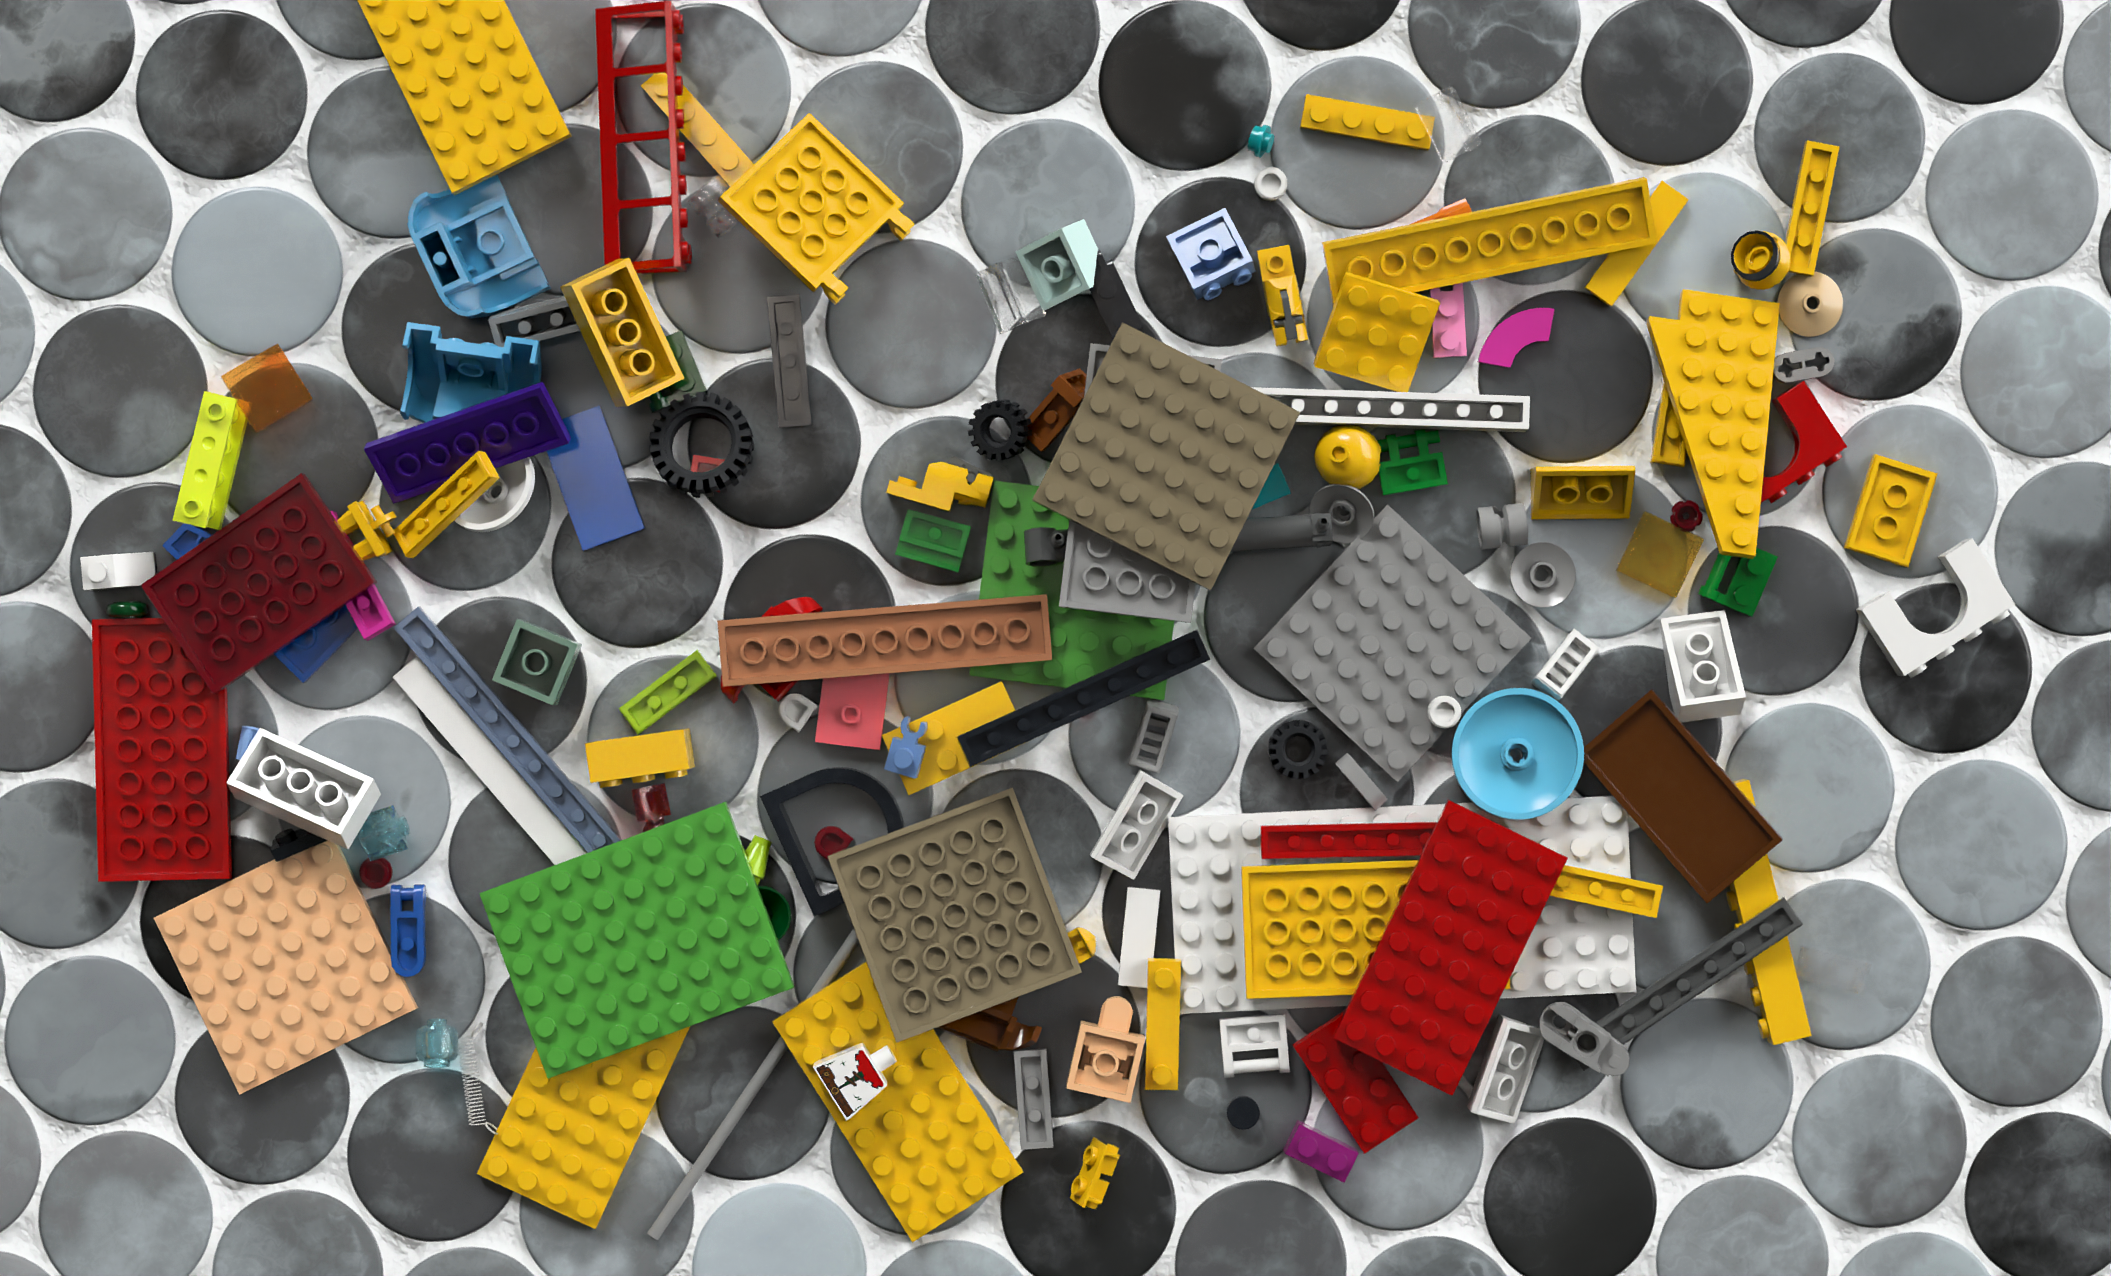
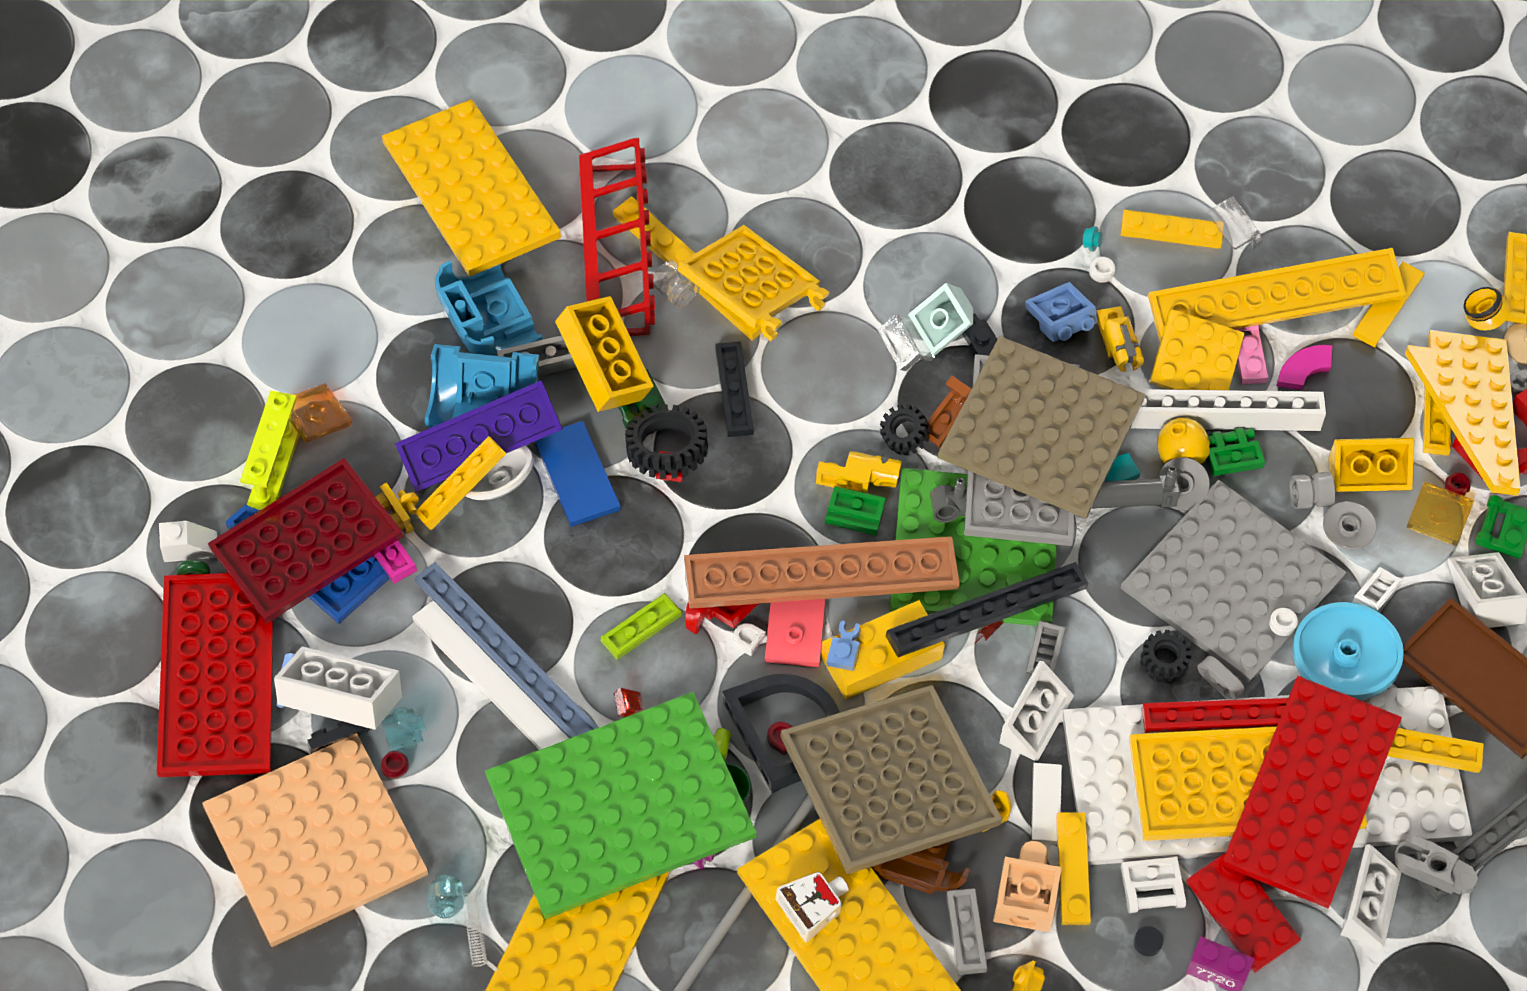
camera: 10 degrees left, 30 degrees down
blue plate [390,884,426,977] -> none
sand green brick [492,619,582,705] -> none
yellow brick [585,728,695,788] -> none

